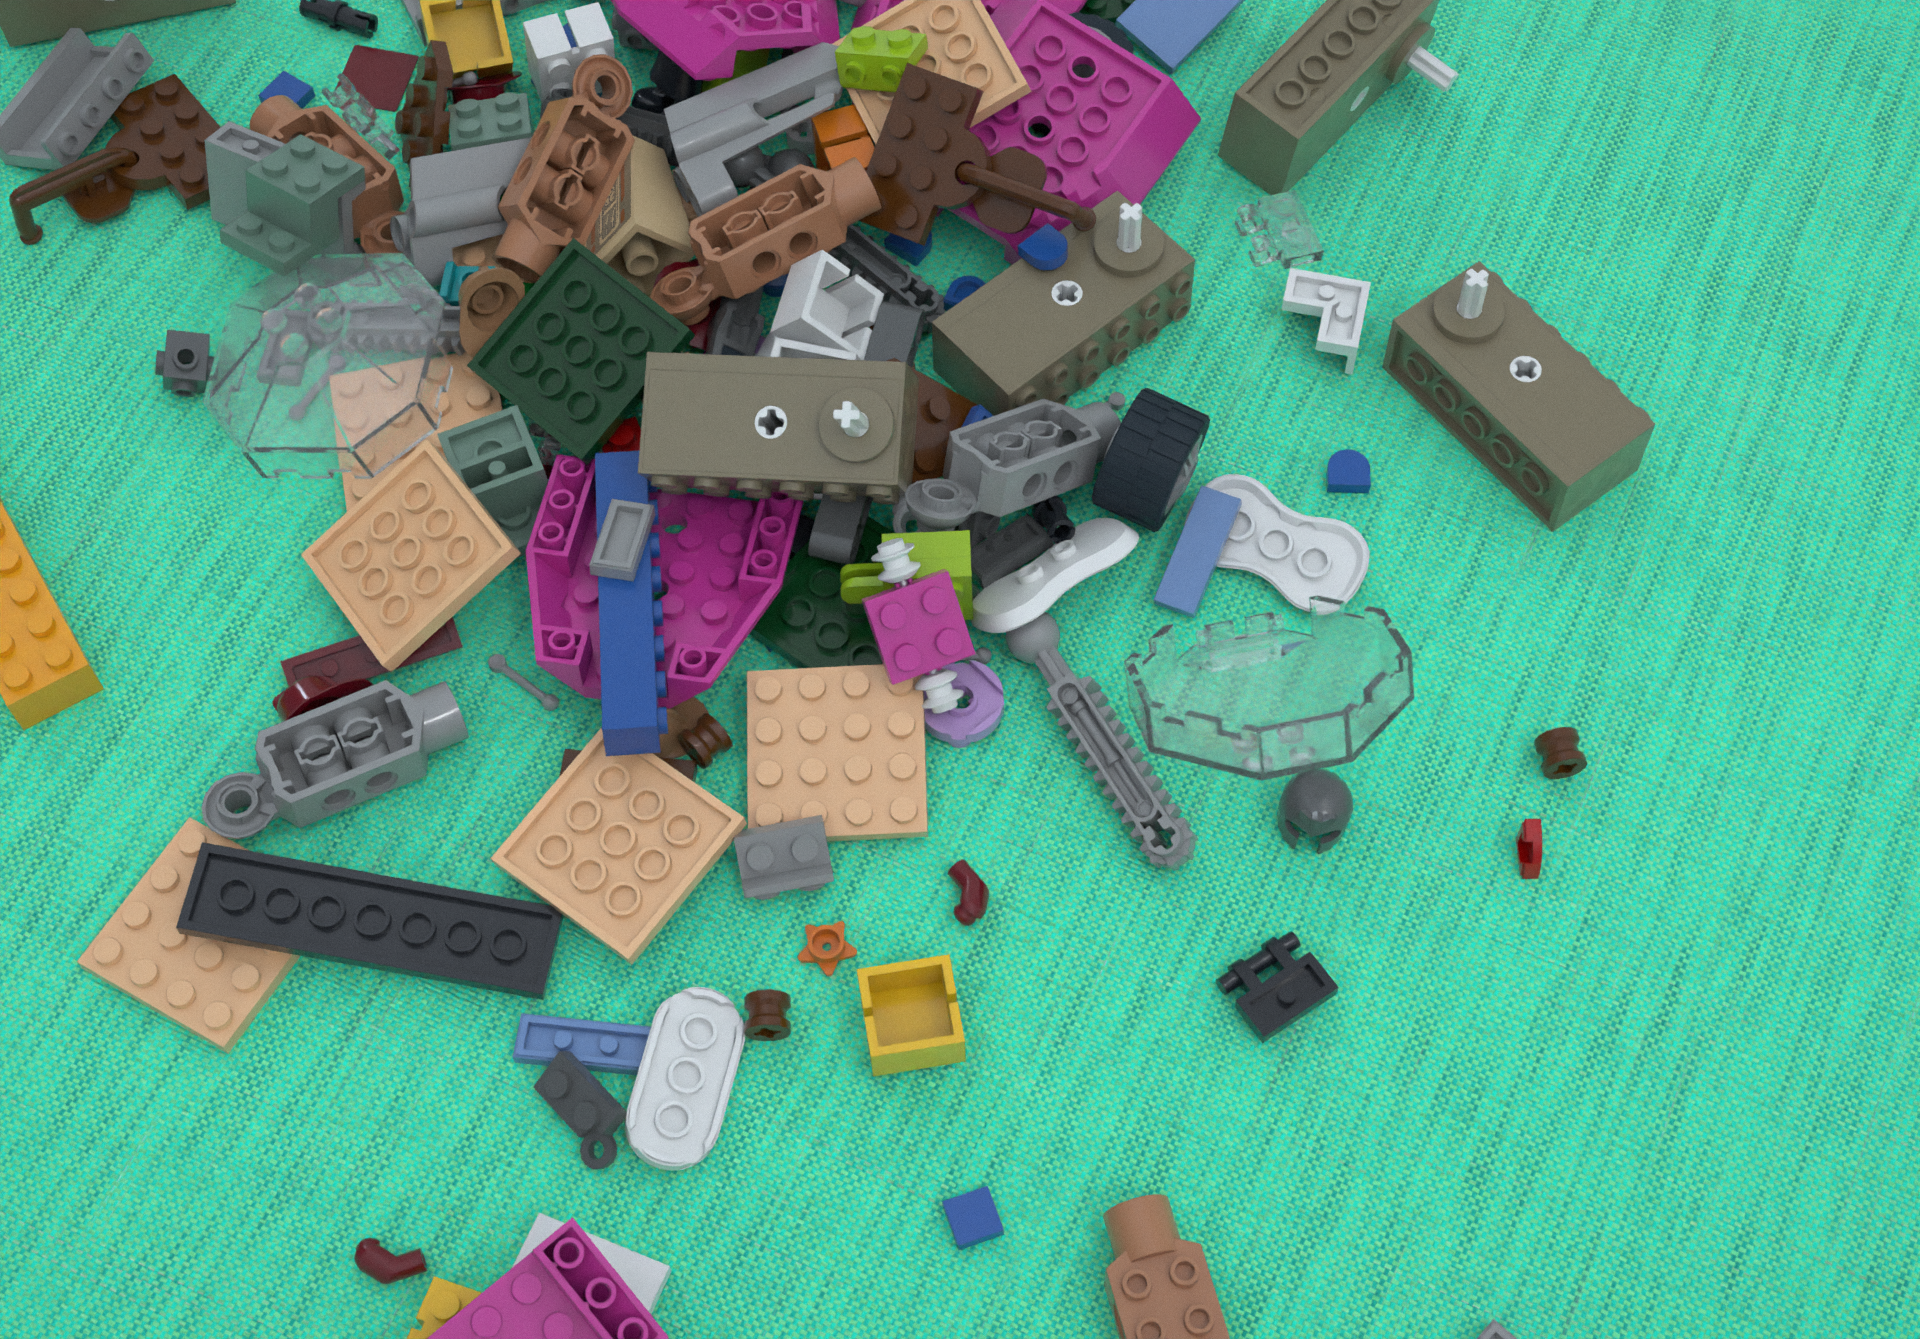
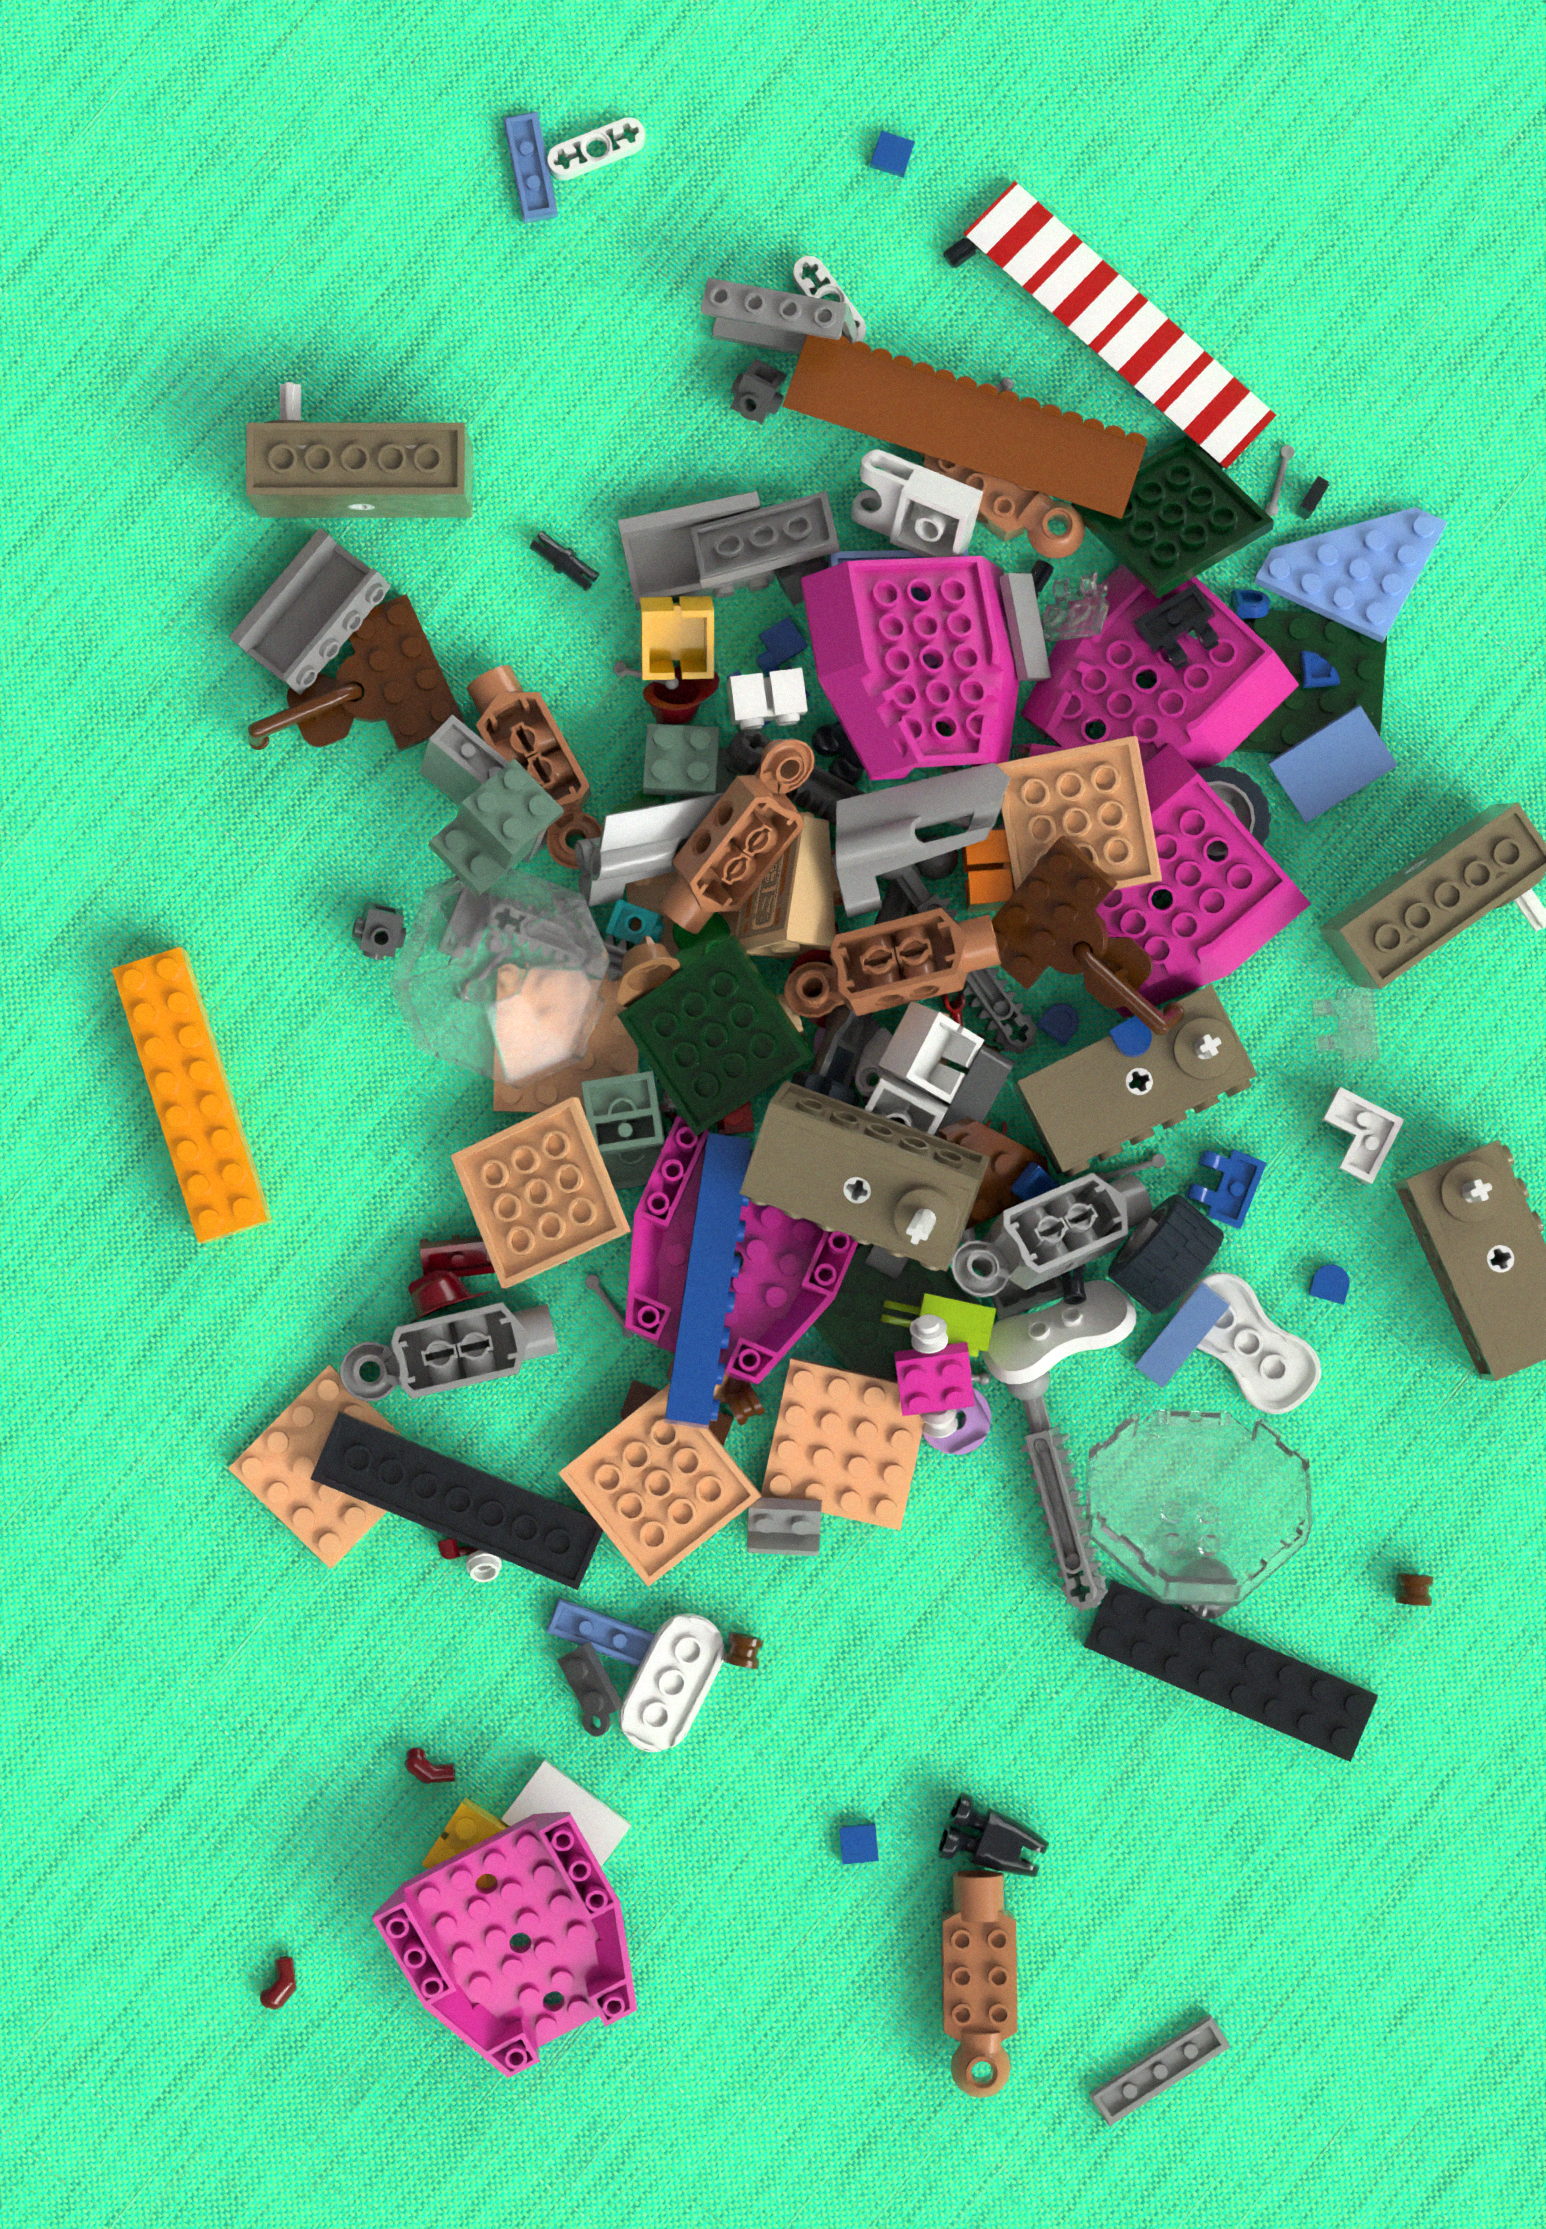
camera: 10 degrees right, 25 degrees up
blue tile [258,71,315,109] -> none
clear plate [322,73,400,160] -> none
dark red sticker [331,45,419,112] -> none
reddish brown plate [395,40,453,191] -> none
light grey tile [589,499,655,582] -> none
orange plate [798,921,857,977] -> none
lime bracket [835,26,928,92] -> none
yellow piece [857,954,966,1077] -> none
dark red arm [948,859,989,926] -> none
black plate [1215,931,1339,1043] -> none
red tile [1516,819,1542,879] -> none
none -> dark red hand [438,1538,480,1559]
none -> white plate [465,1550,502,1582]
none -> black piece [937,1792,1049,1877]
none -> black plate [1083,1579,1378,1762]
none -> blue plate [1185,1149,1267,1229]

